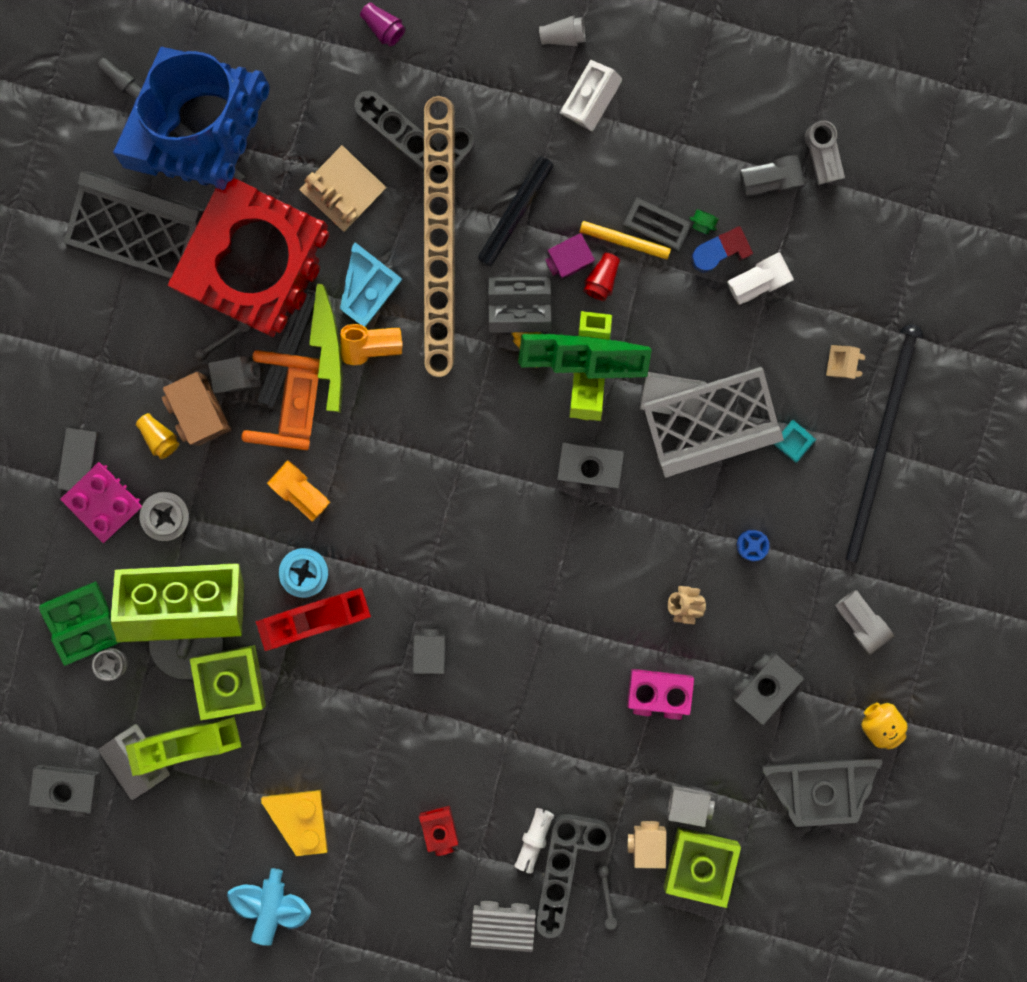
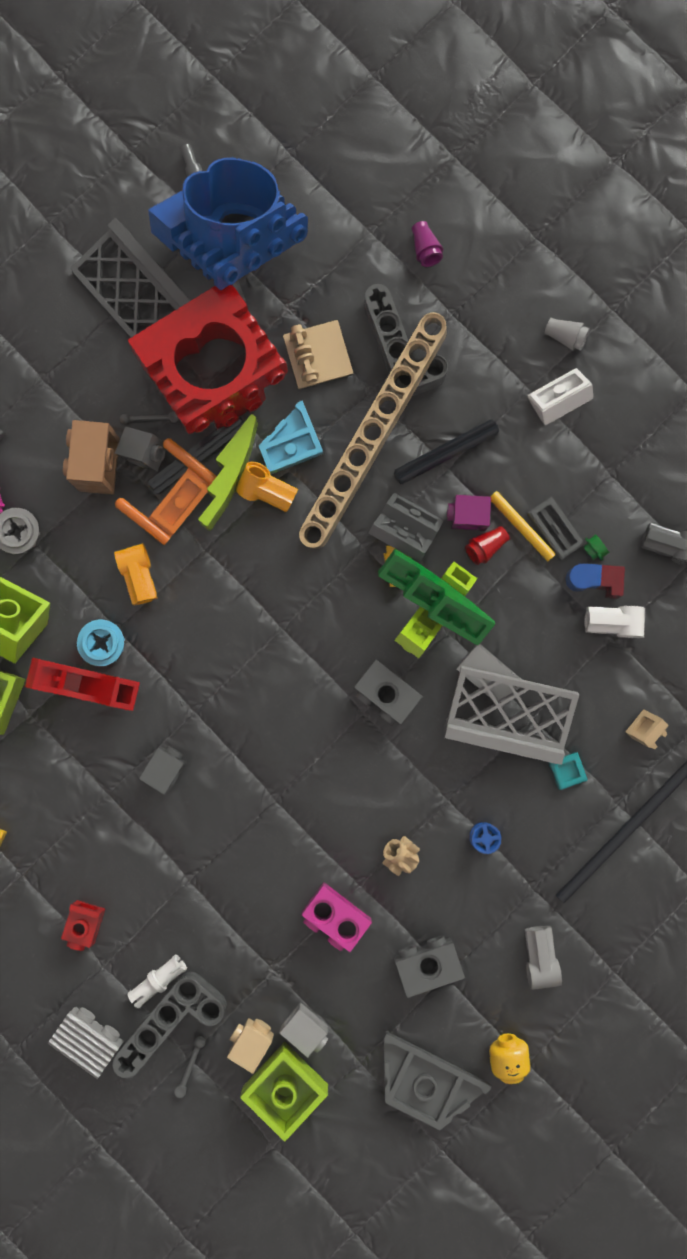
camera: 25 degrees right, 5 degrees down
yellow cone [135,413,180,459] -> none

